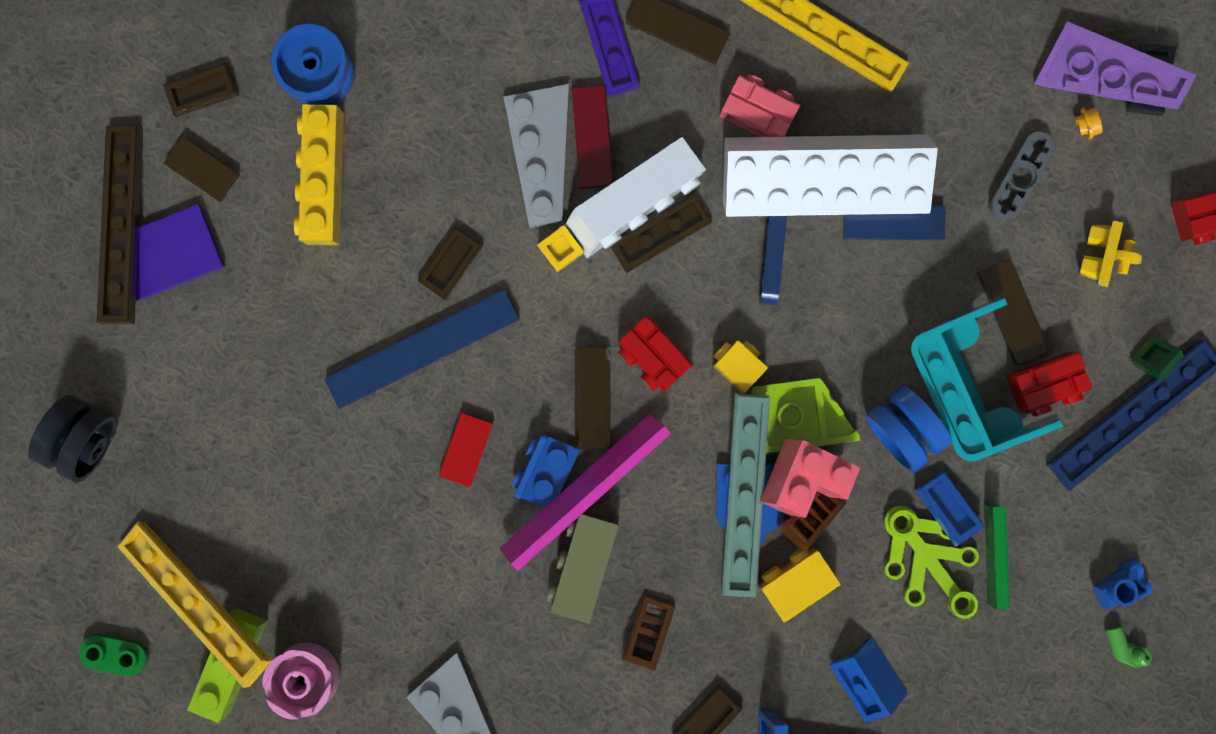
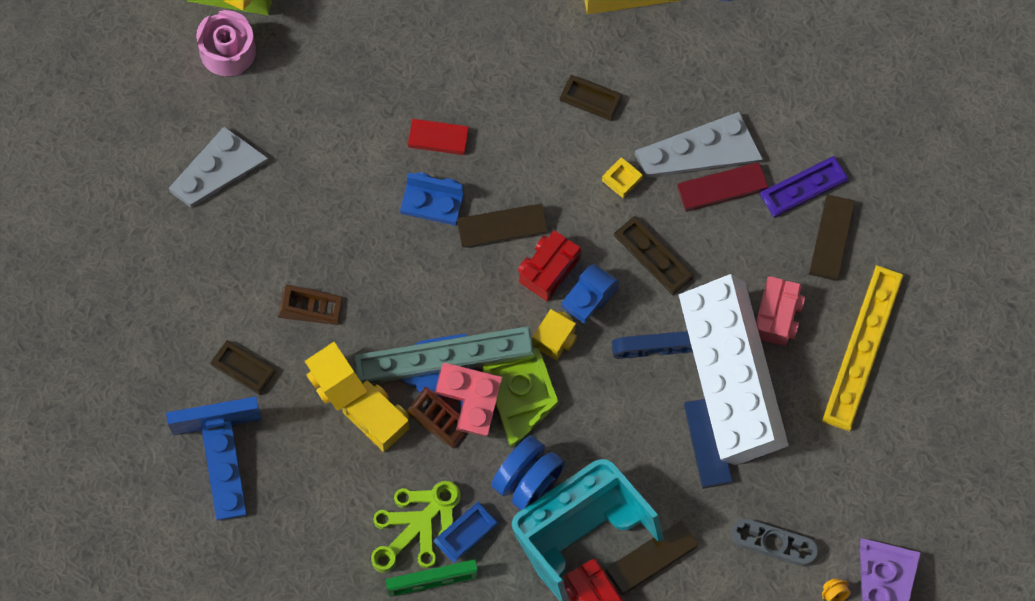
camera: 75 degrees right, 20 degrees down
dark blue tile [324,290,520,409] -> none
dark pink tile [499,414,671,571] -> none
olive brick [547,512,619,624] -> none
white wedge [564,137,706,258] -> none
blue panel [829,638,907,722] -> none
none -> yellow brick [305,342,367,411]
none -> blue brick [561,264,619,324]

